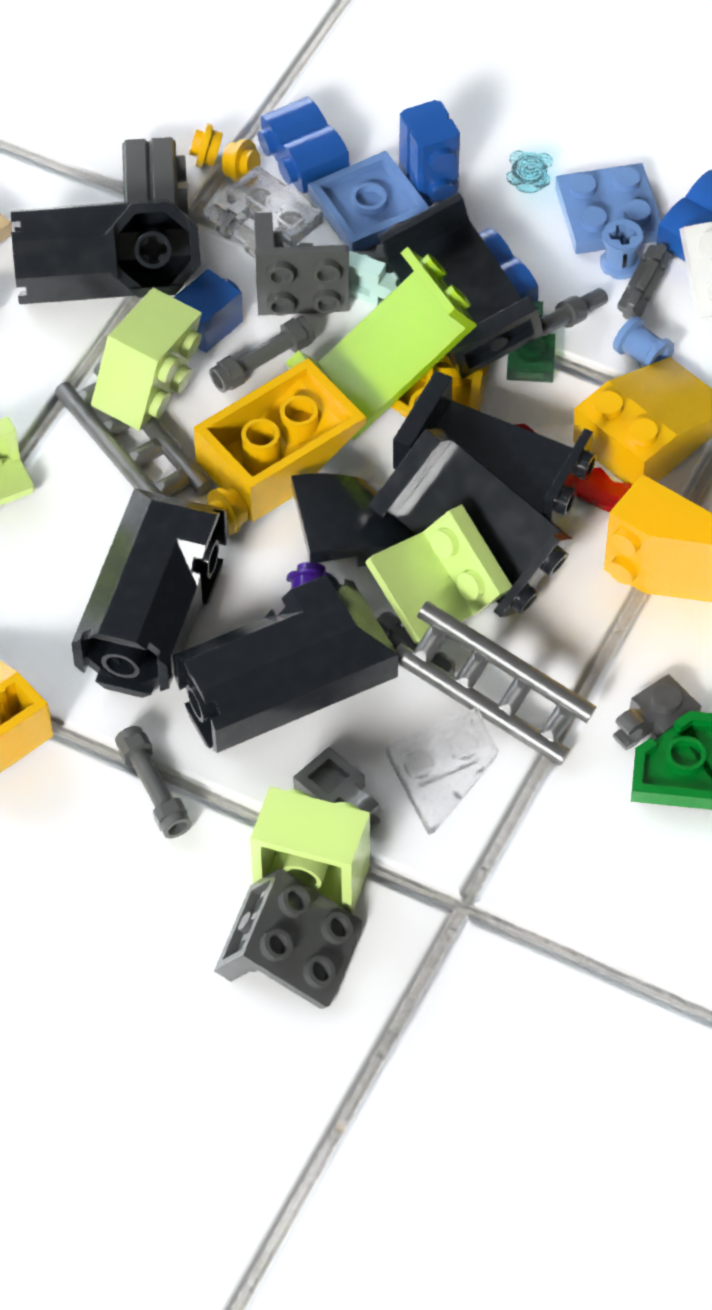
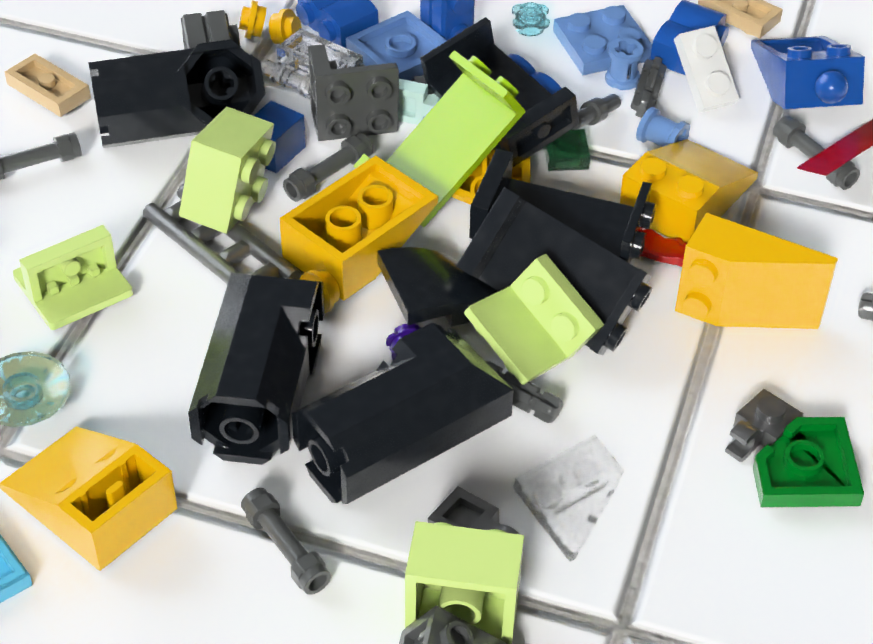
camera: 10 degrees left, 10 degrees down
flat silver bar [396,601,597,766] -> none

